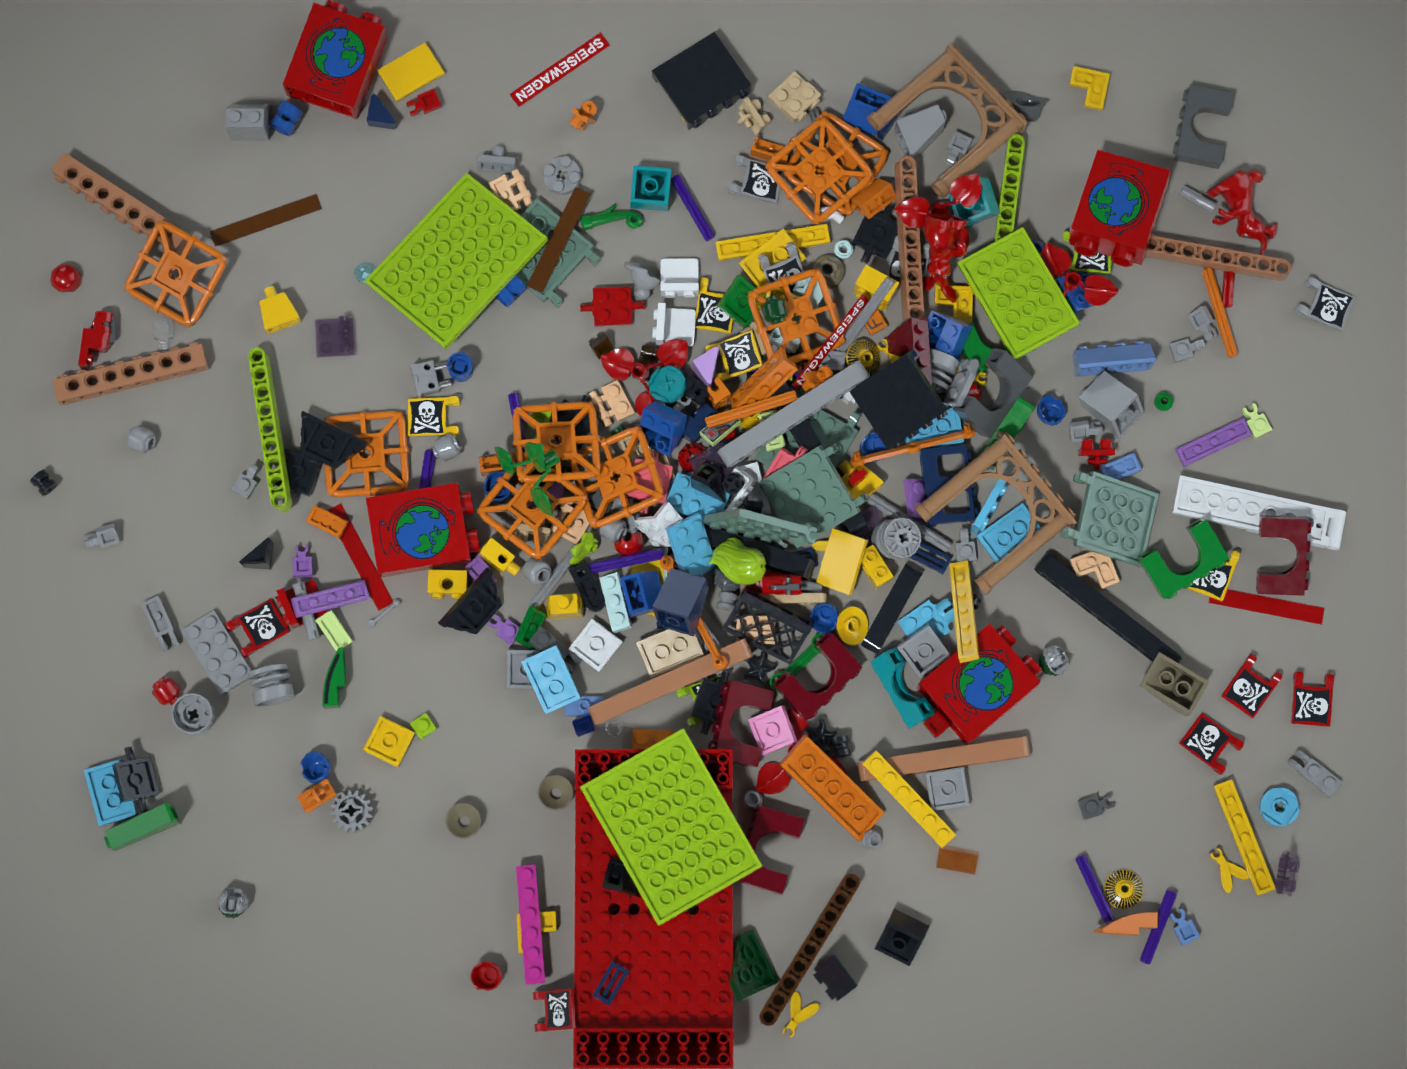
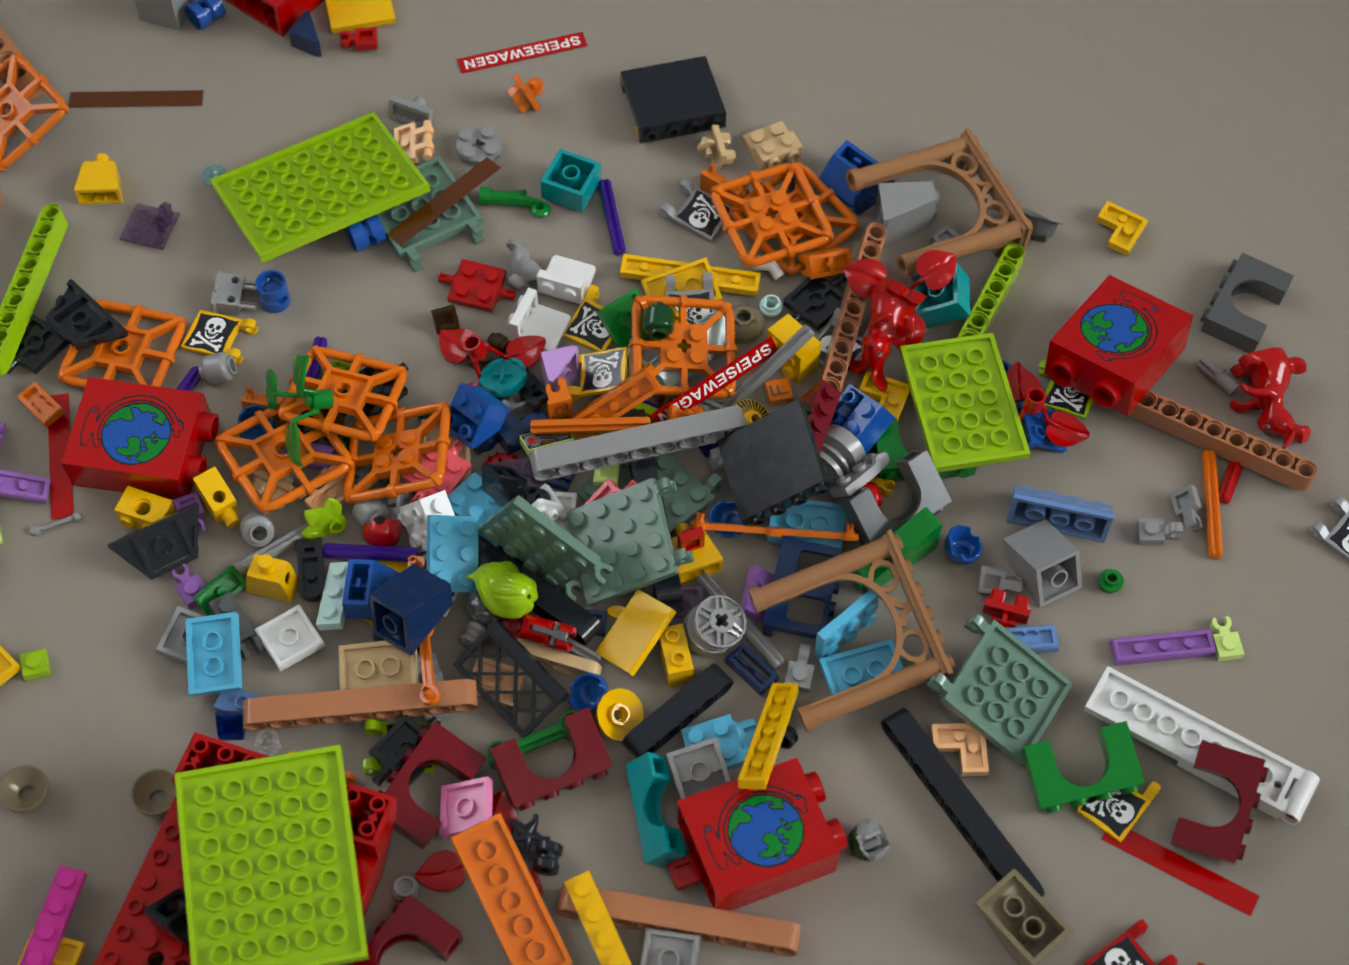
camera: 20 degrees right, 20 degrees down
light nougat plate [589,380,635,427] -> none
black animal [744,651,776,685] -> none

